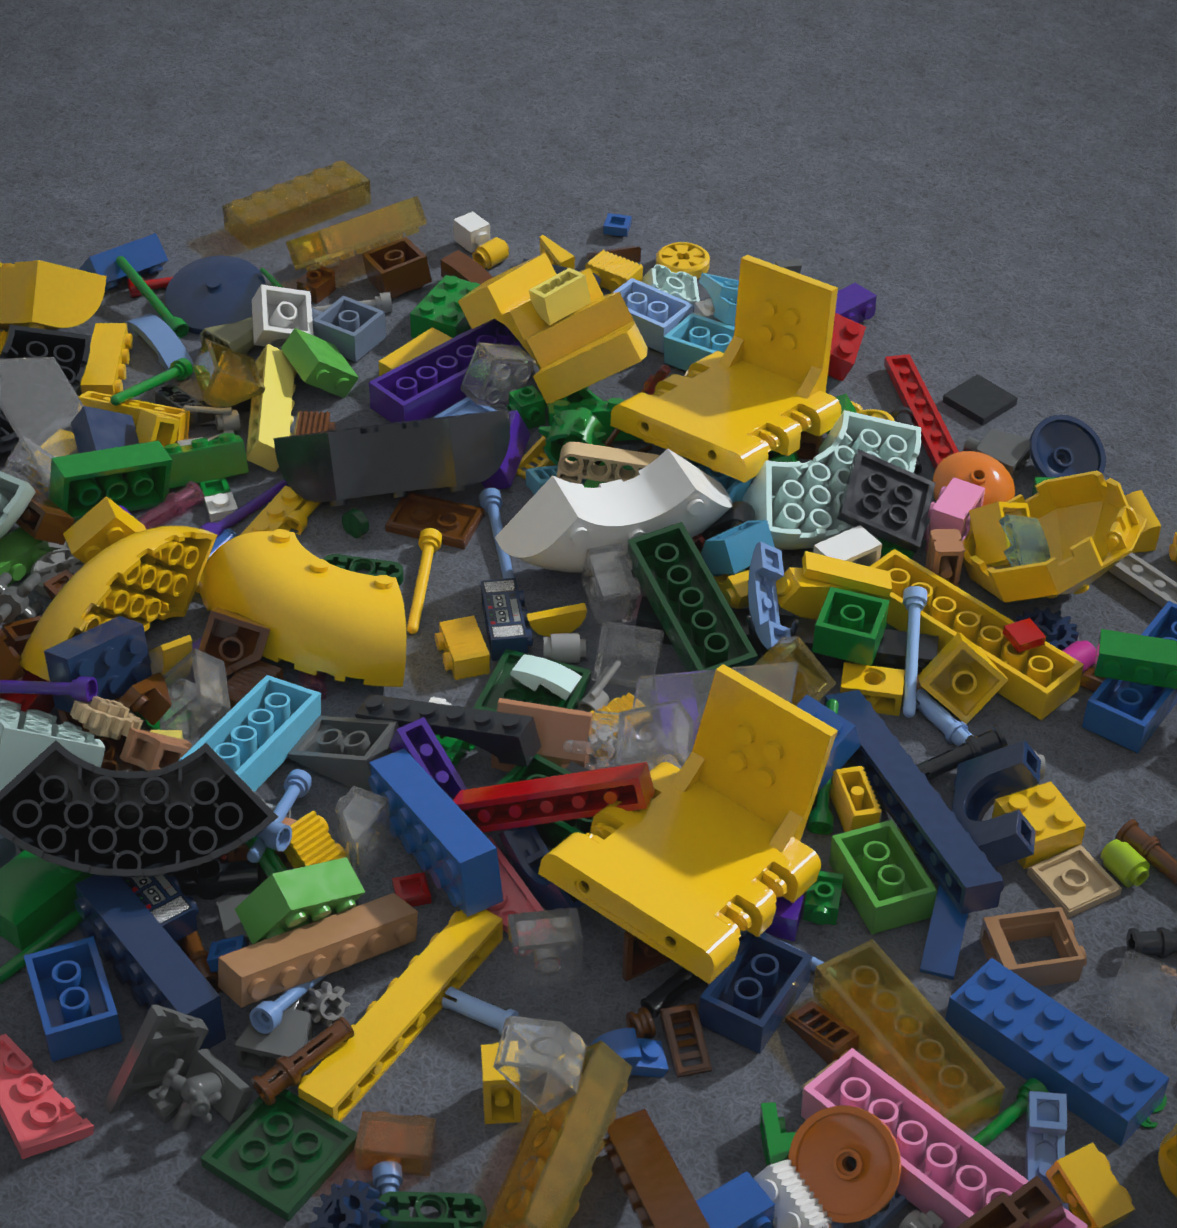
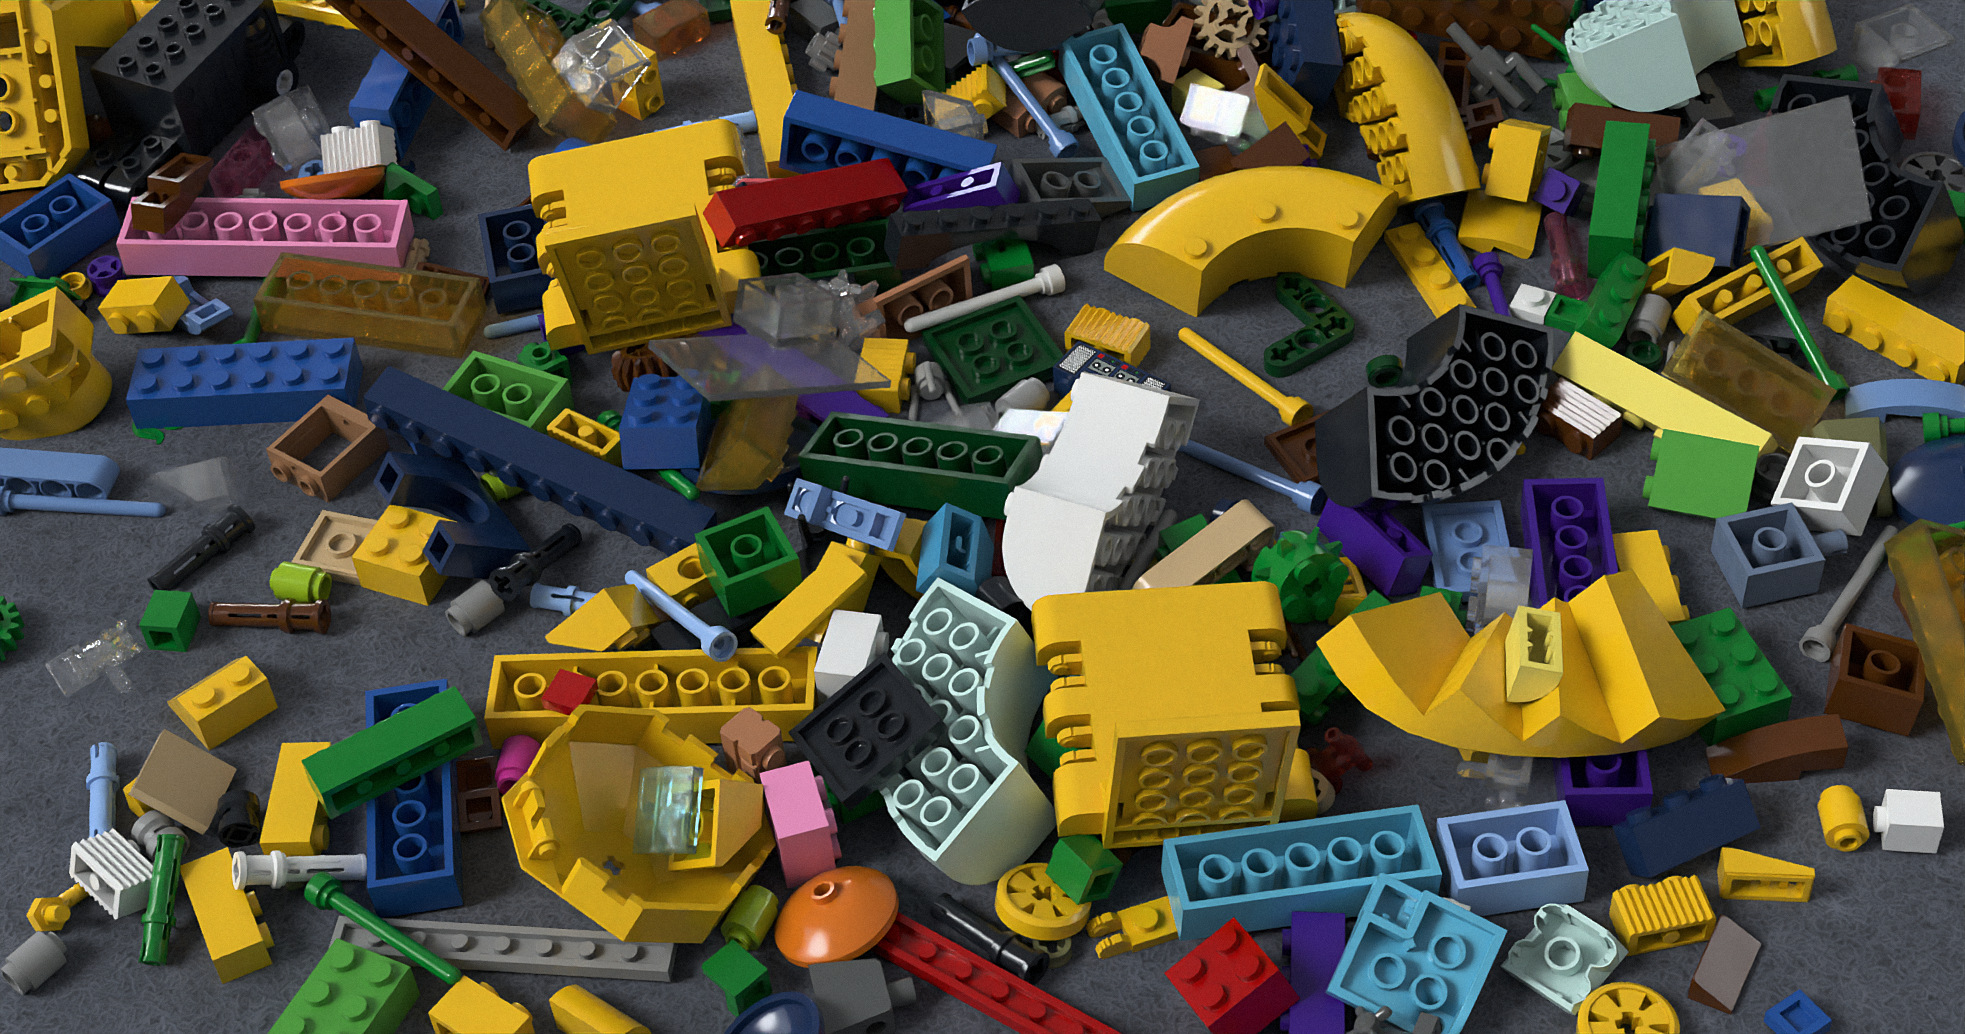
camera: 140 degrees right, 5 degrees up
light aqua slope [510,655,582,701] -> none

